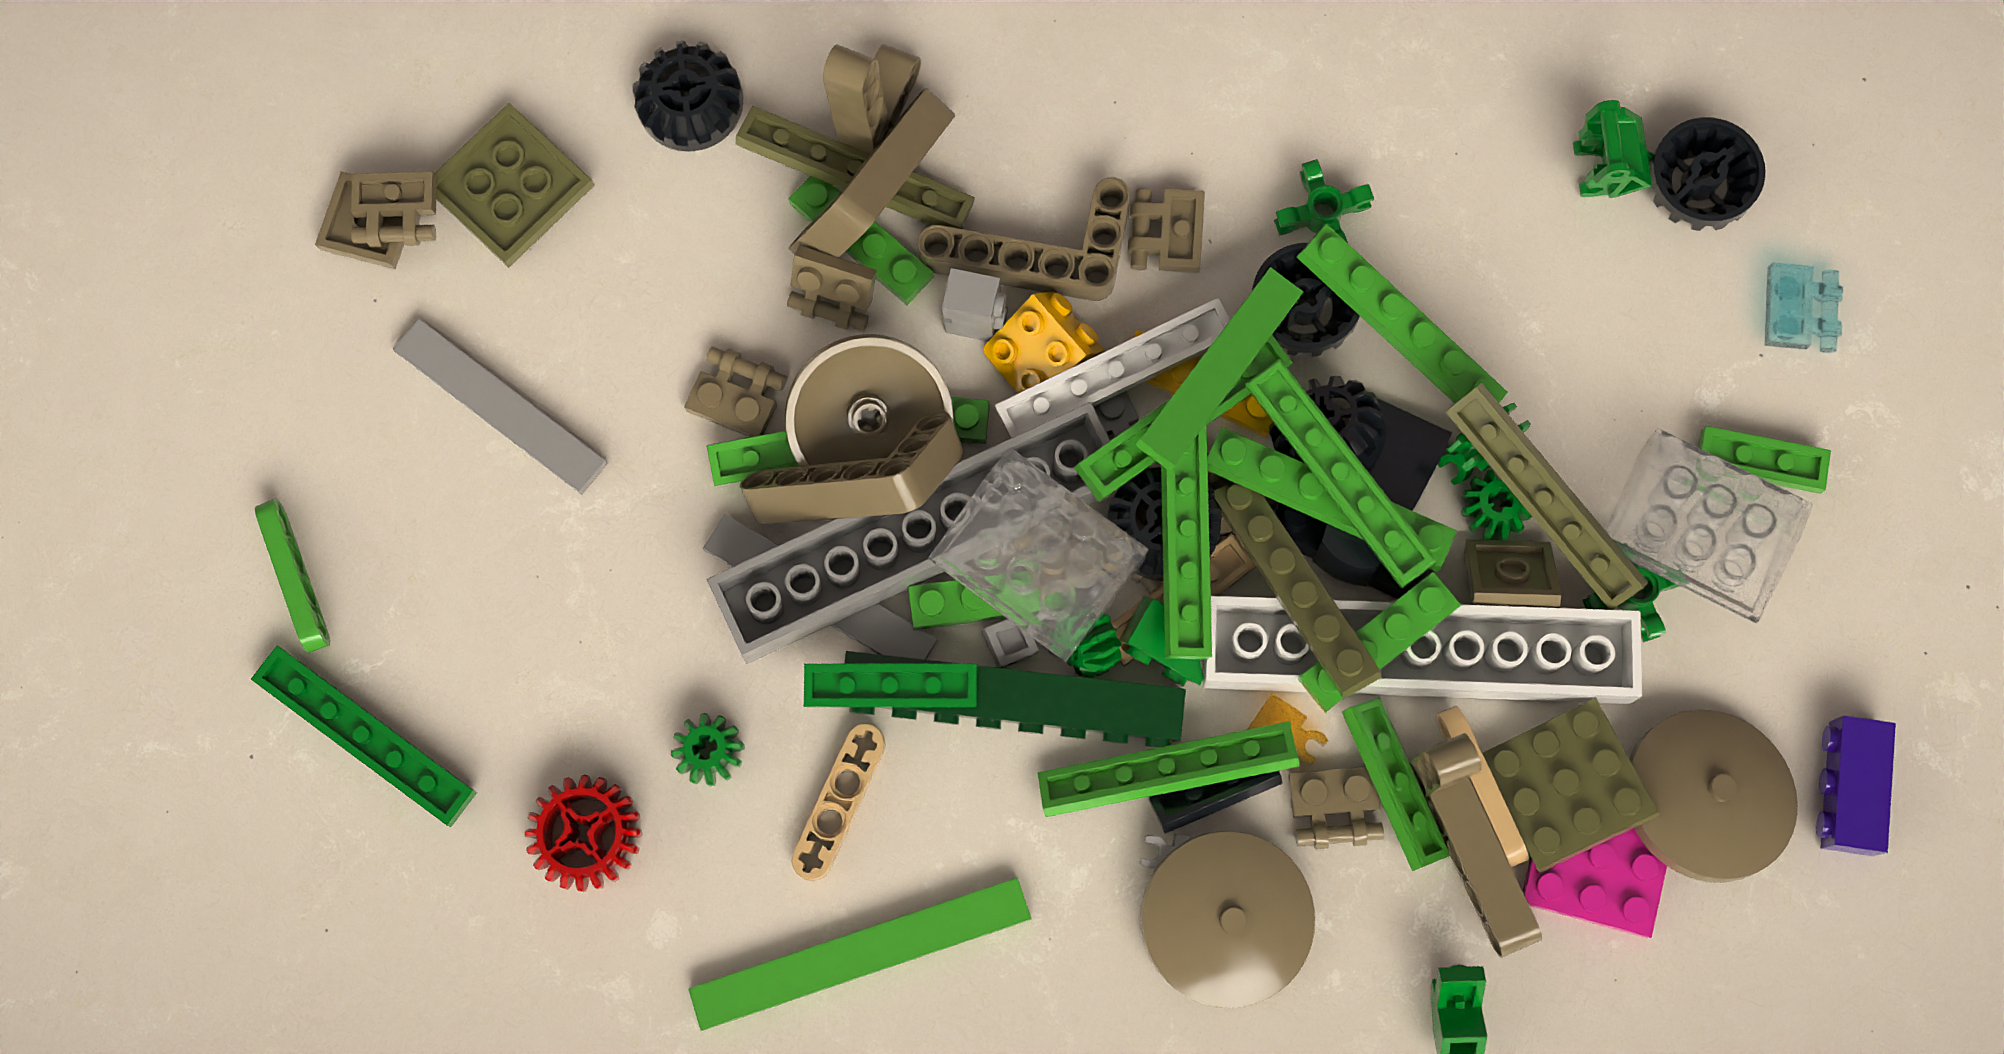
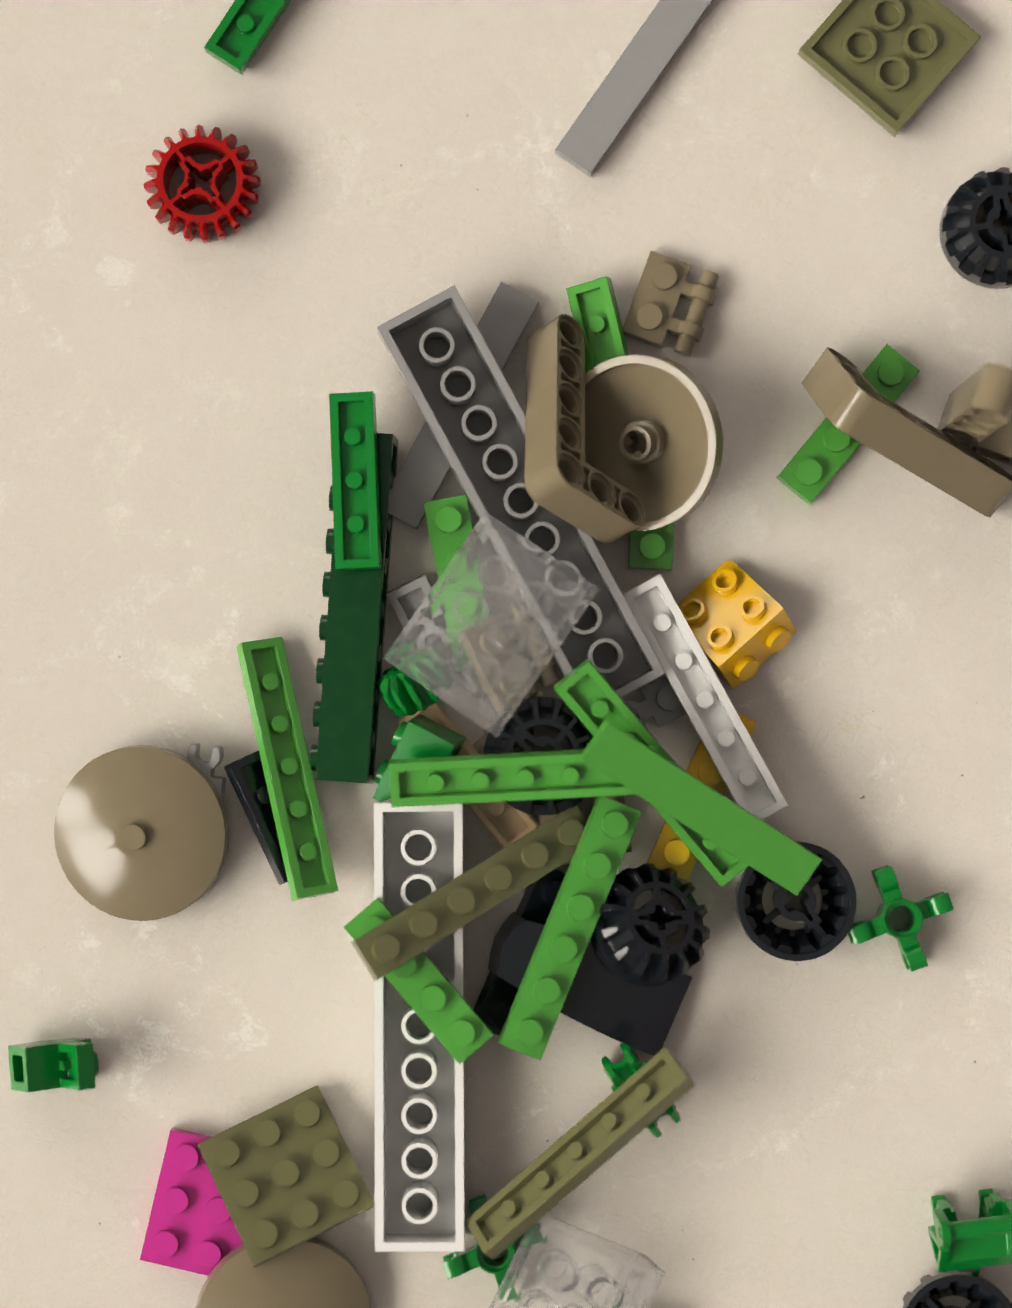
camera: 80 degrees right, 10 degrees up
green gear [671,713,745,787] -> none
bright green tile [688,878,1032,1031] -> none
olive plate [735,106,975,229] -> none
dark tan plate [787,246,877,331] -> none
tan beam [792,724,885,881] -> none
dark tan beam [918,177,1130,301] -> none
light grey brick [942,268,1008,341] -> none
dark tan plate [1128,188,1205,273] -> none
bright green tile [1245,358,1437,588] -> none
clear yellow plate [1247,693,1328,765] -> none
dark tan plate [1288,767,1384,849] -> none
bright green plate [1297,224,1508,403] -> none
bright green tile [1342,697,1451,871] -> none
dark tan beam [1410,733,1542,958] -> none
tan beam [1436,706,1528,867] -> none
green gear [1461,470,1532,541] -> none
dark tan plate [1464,539,1562,608] -> none

